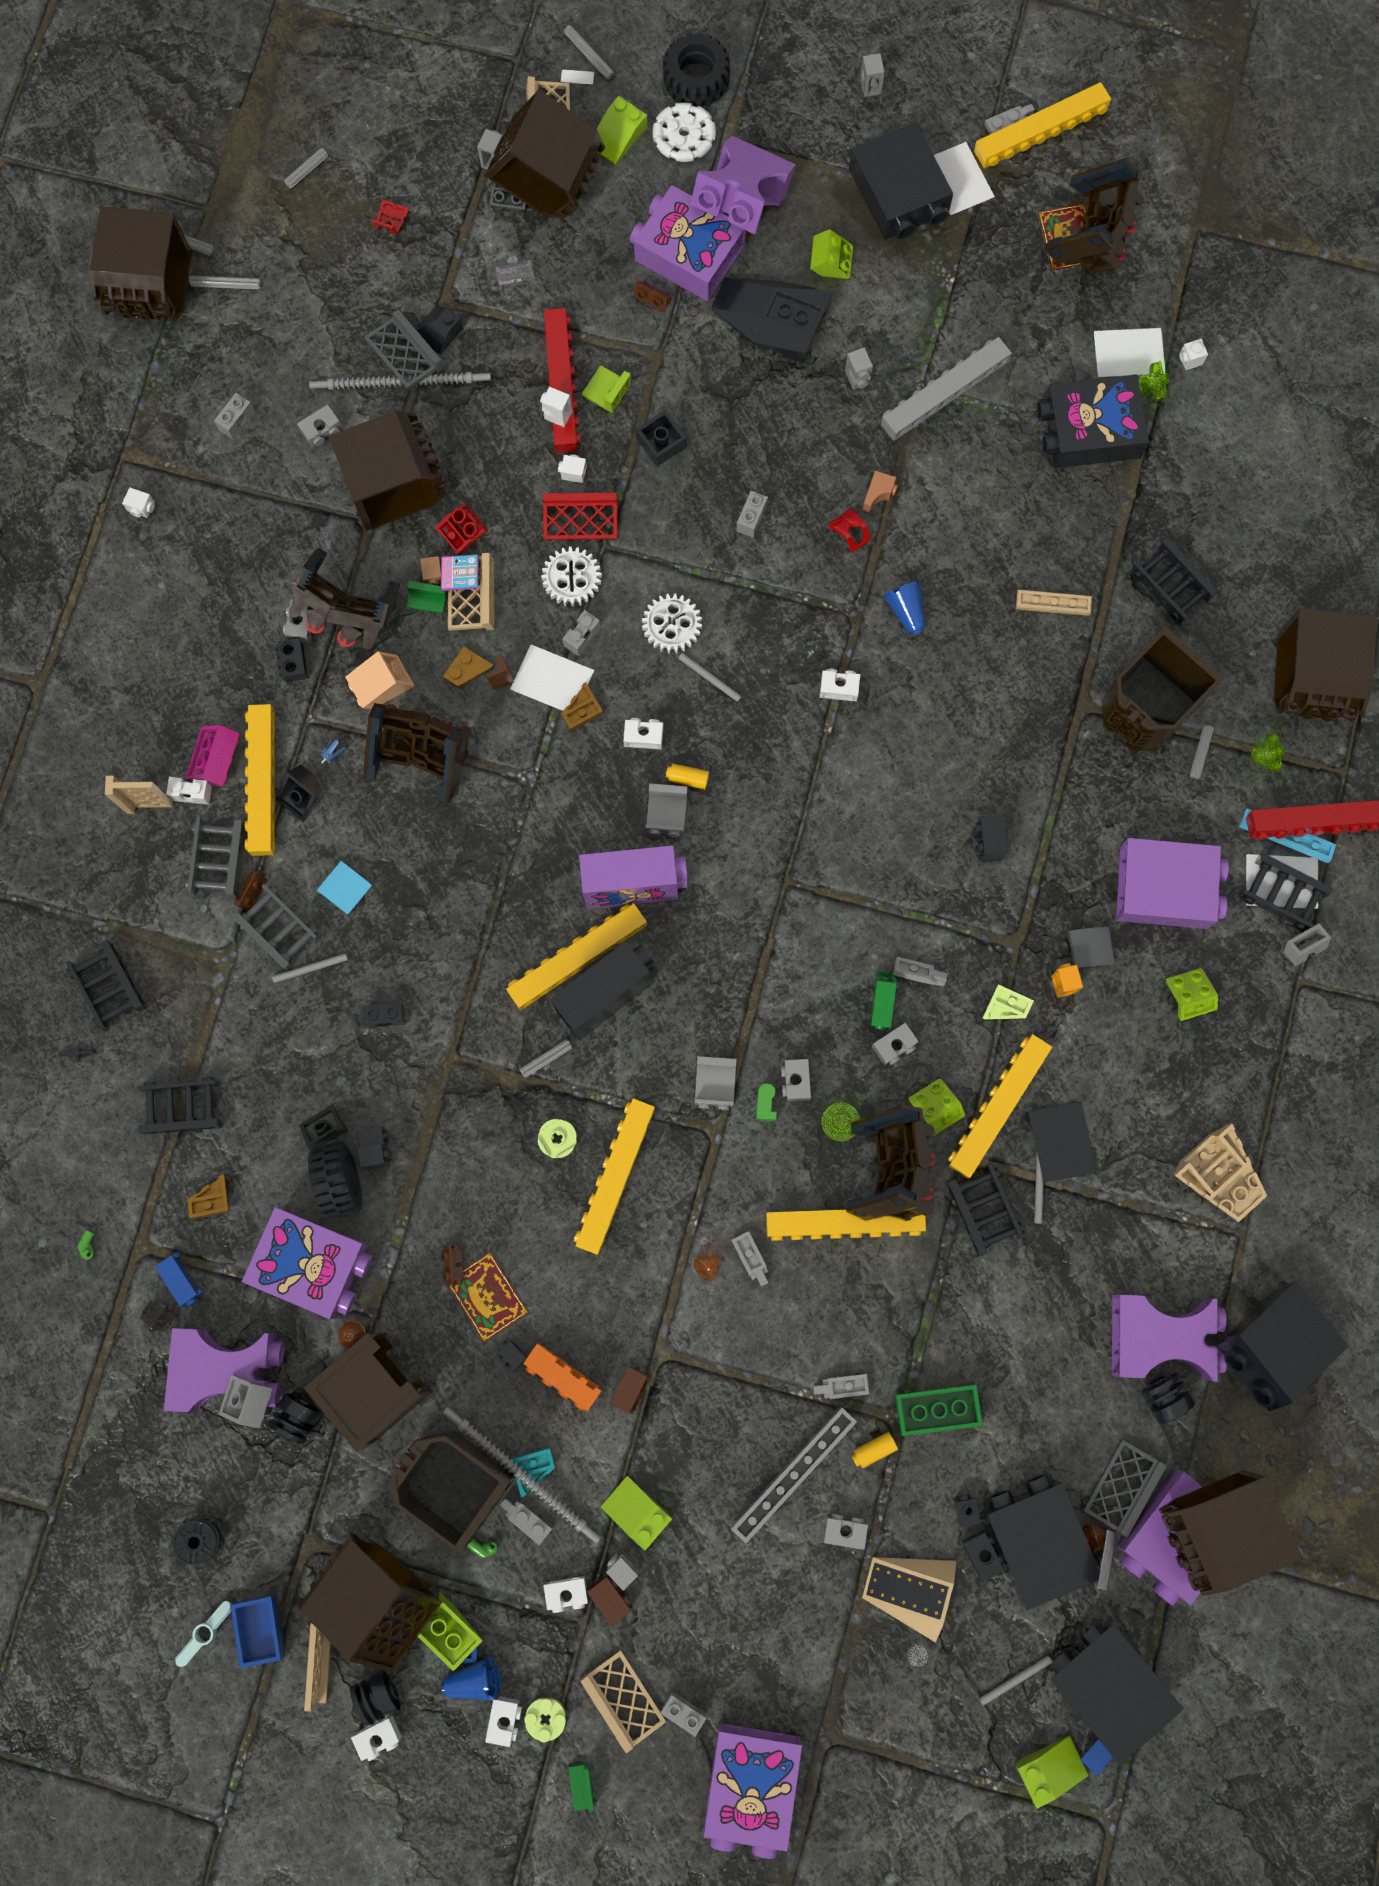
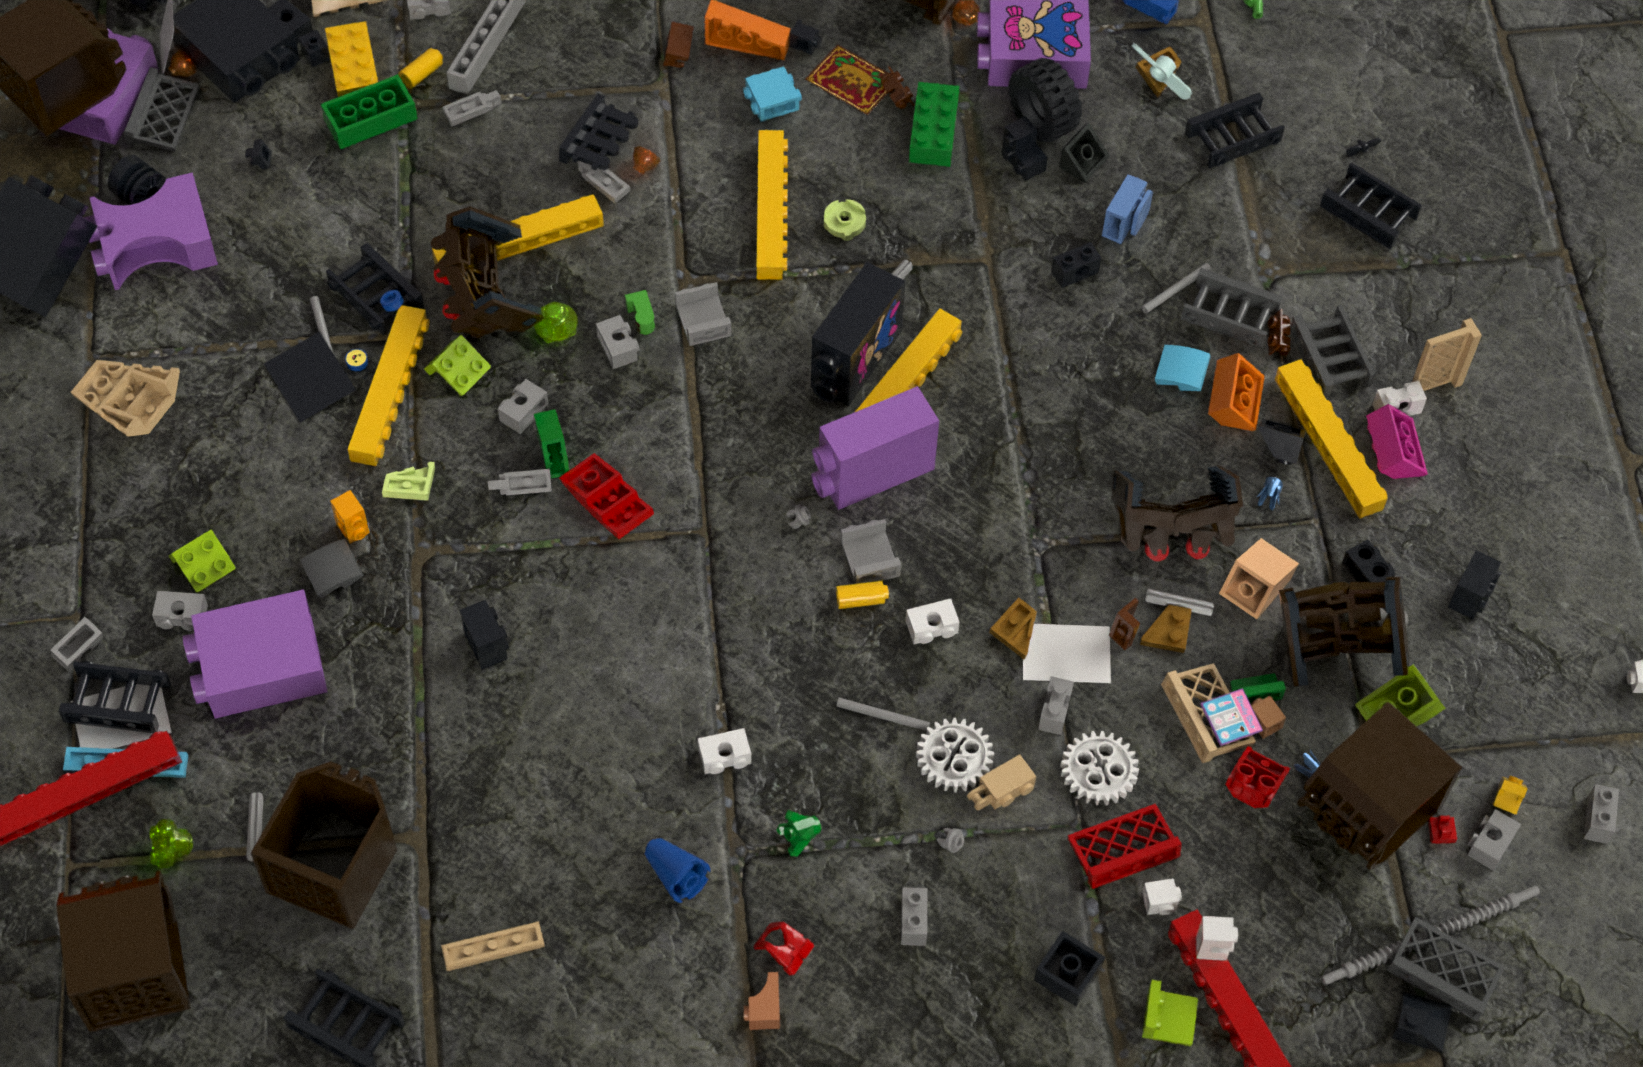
camera: 155 degrees right, 20 degrees down
none -> light grey brick [152,591,208,631]
none -> black tile [245,139,272,170]
none -> yellow brick [325,21,378,97]
none -> tile [345,349,368,371]
none -> blue tile [380,290,404,312]
none -> black fence [559,93,639,171]
none -> red slope [559,453,654,539]
none -> medium azure brick [743,67,802,122]
none -> green rock [776,810,821,856]
none -> light grey plate [786,504,811,529]
none -> green brick [909,82,960,167]
none -> light grey plate [937,828,964,853]
none -> tan brick [967,755,1036,810]
none -> medium blue brick [1102,174,1153,244]
none -> light aqua piece [1131,43,1192,100]
none -> light grey axle [1145,589,1214,616]
none -> orange slope [1208,353,1265,431]
none -> flat silver piece [1294,750,1320,778]
none -> lime slope [1355,664,1446,726]
none -> black brick [1448,550,1502,619]
none -> yellow brick [1492,775,1528,815]

